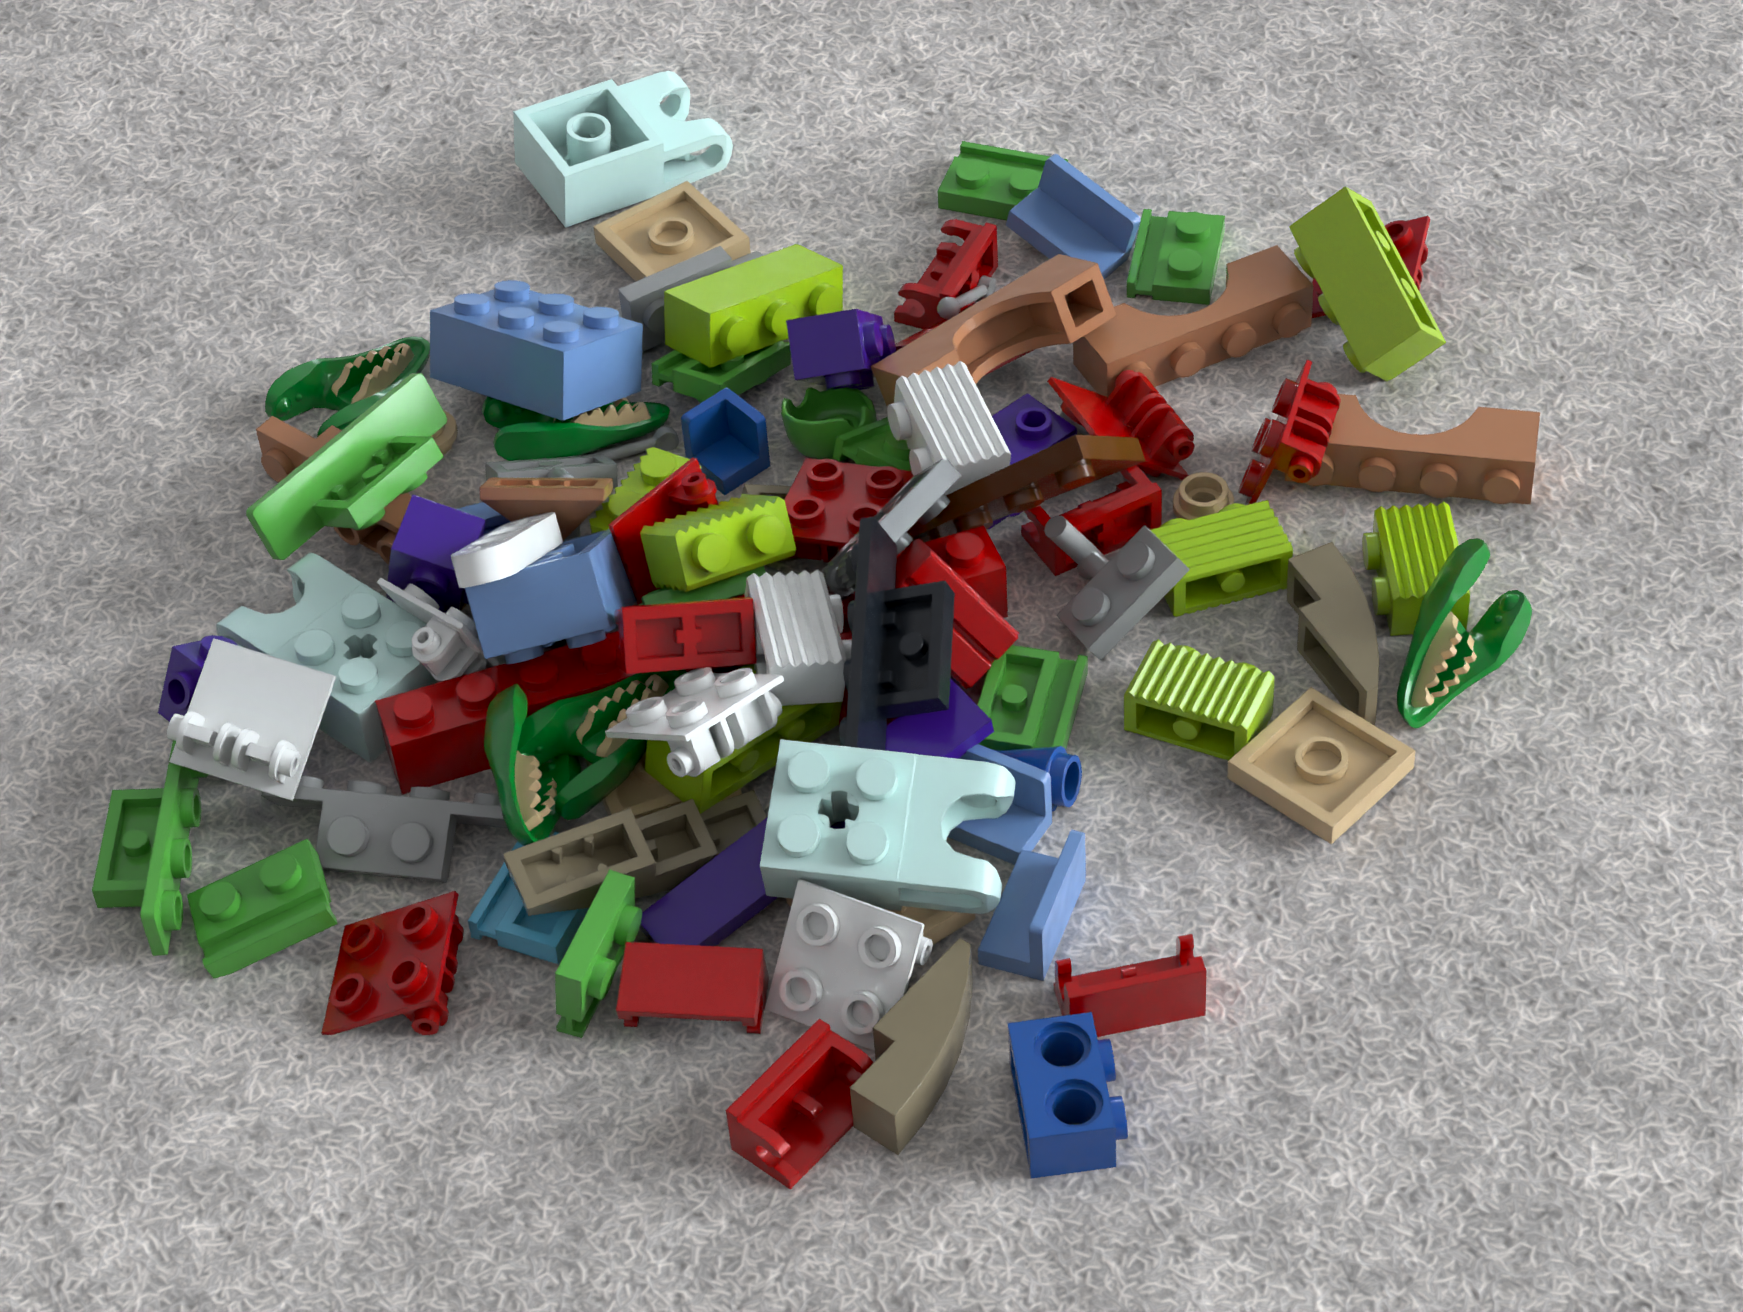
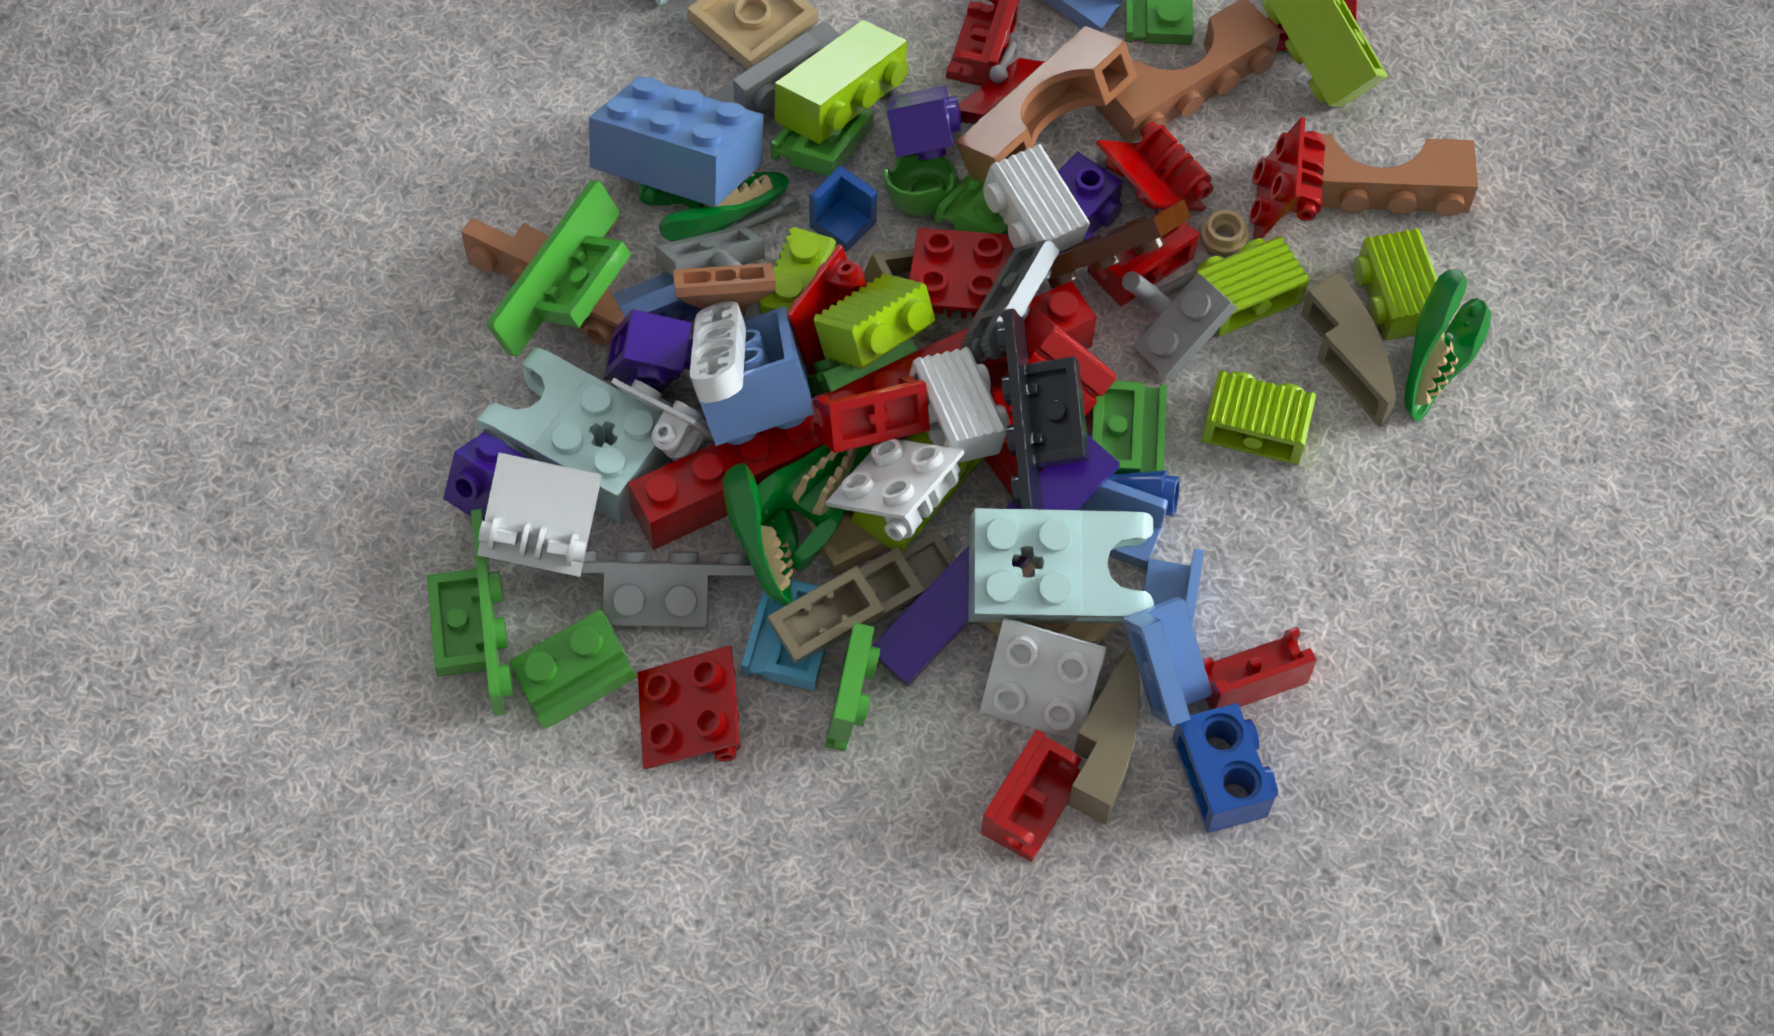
camera: 15 degrees left, 15 degrees up
green animal [265,336,430,437] -> none
red hinge [616,942,769,1034] -> none
tan plate [1227,687,1415,845] -> none
none -> medium blue panel [1123,597,1212,727]

